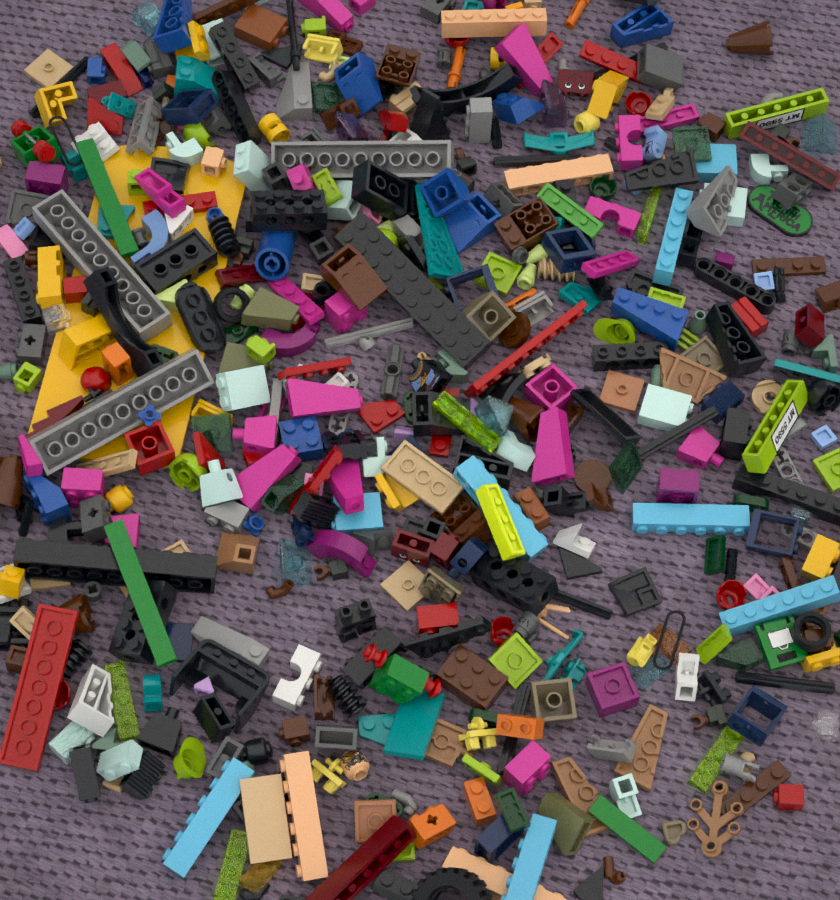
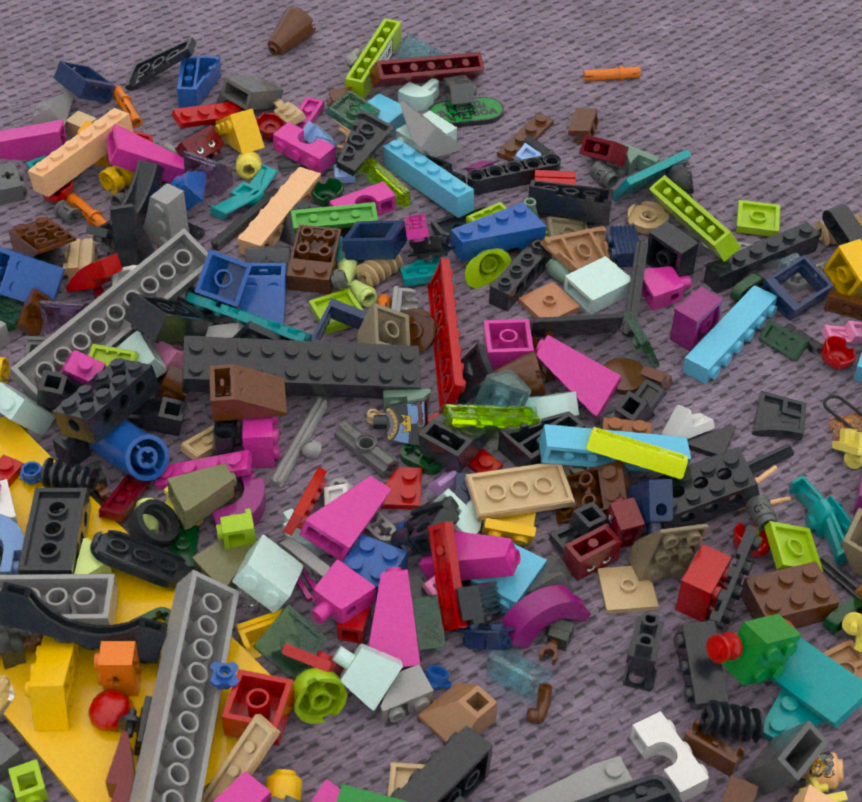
camera: 50 degrees left, 15 degrees down
tan plate [517,353,552,382] -> none
light blue plate [810,425,837,451] -> none

